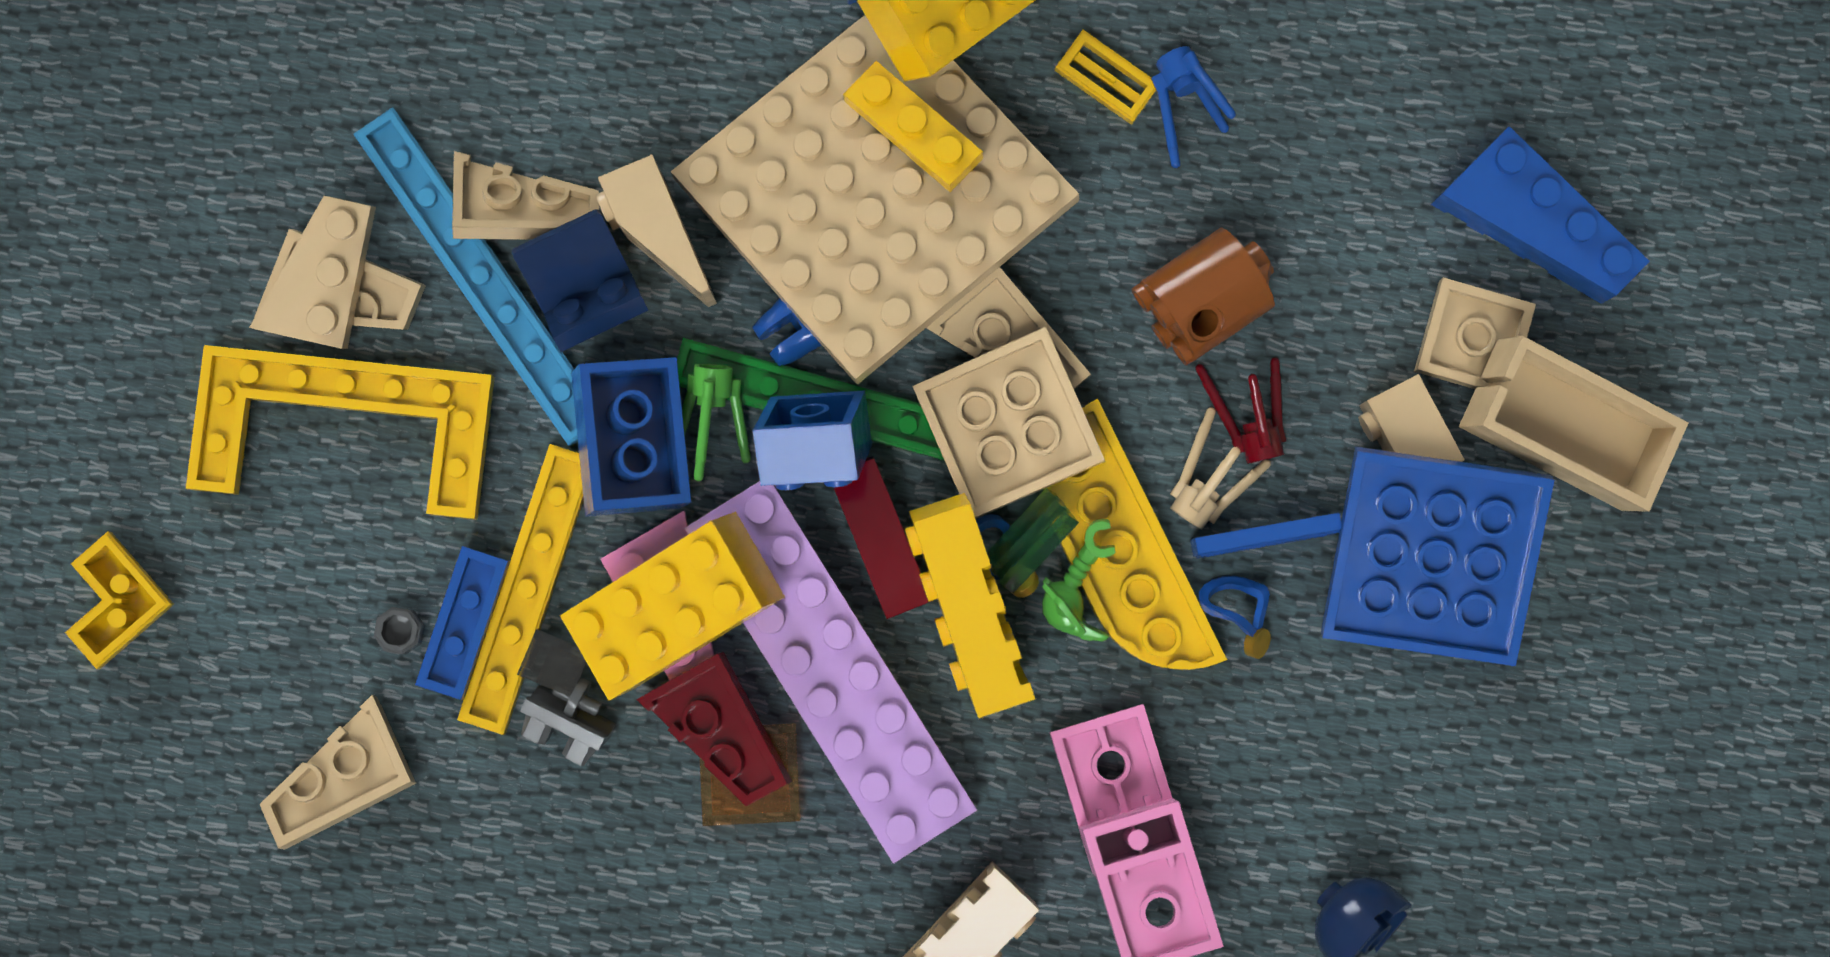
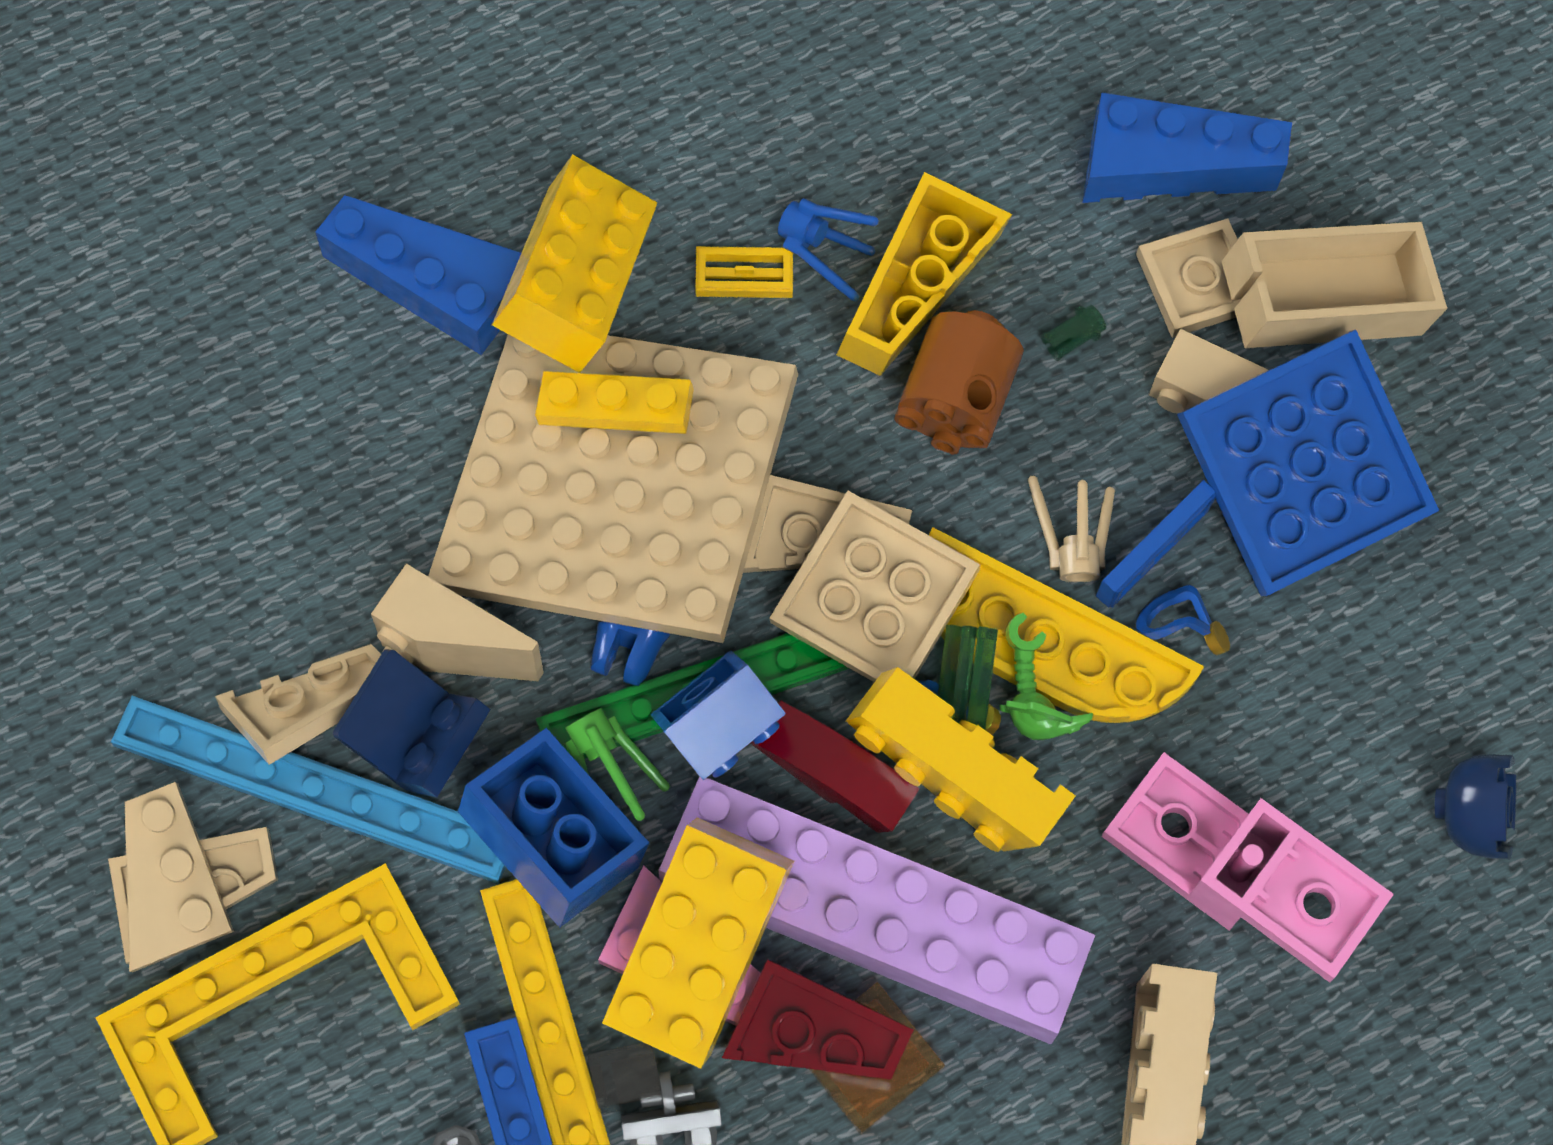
camera: 40 degrees left, 15 degrees down
dark red plant [1195,357,1287,464] -> none
none -> yellow wedge [836,172,1012,376]
none -> clear green pin [1041,305,1107,361]

